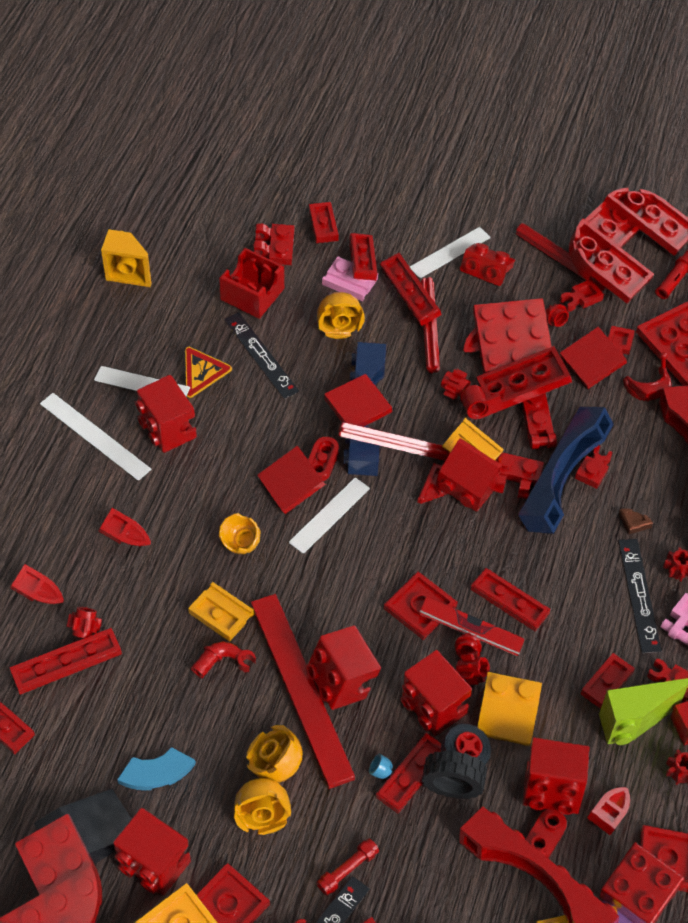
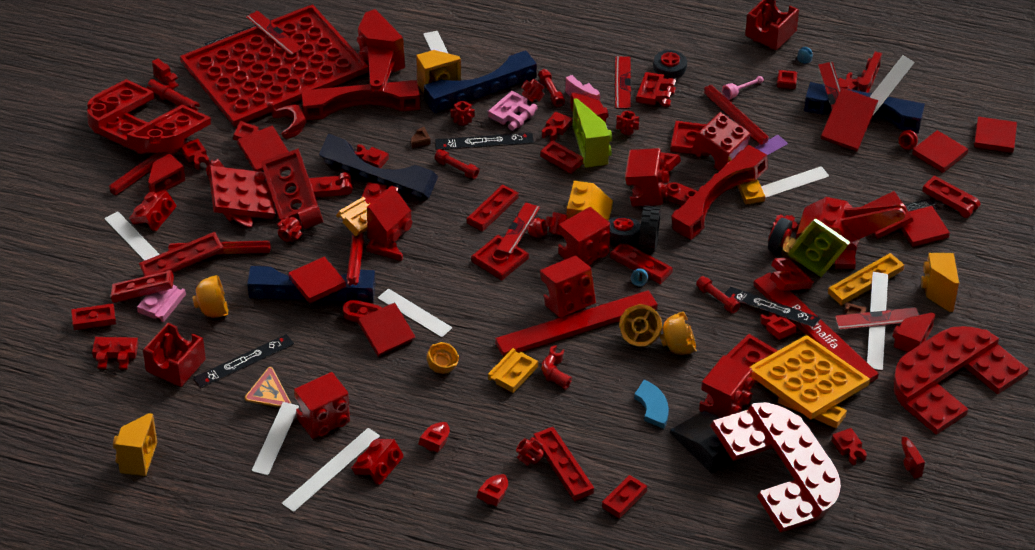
camera: 90 degrees left, 10 degrees down
none -> red slope [148,154,185,192]
none -> red bracket [351,438,404,484]
none -> red bar [434,149,480,179]

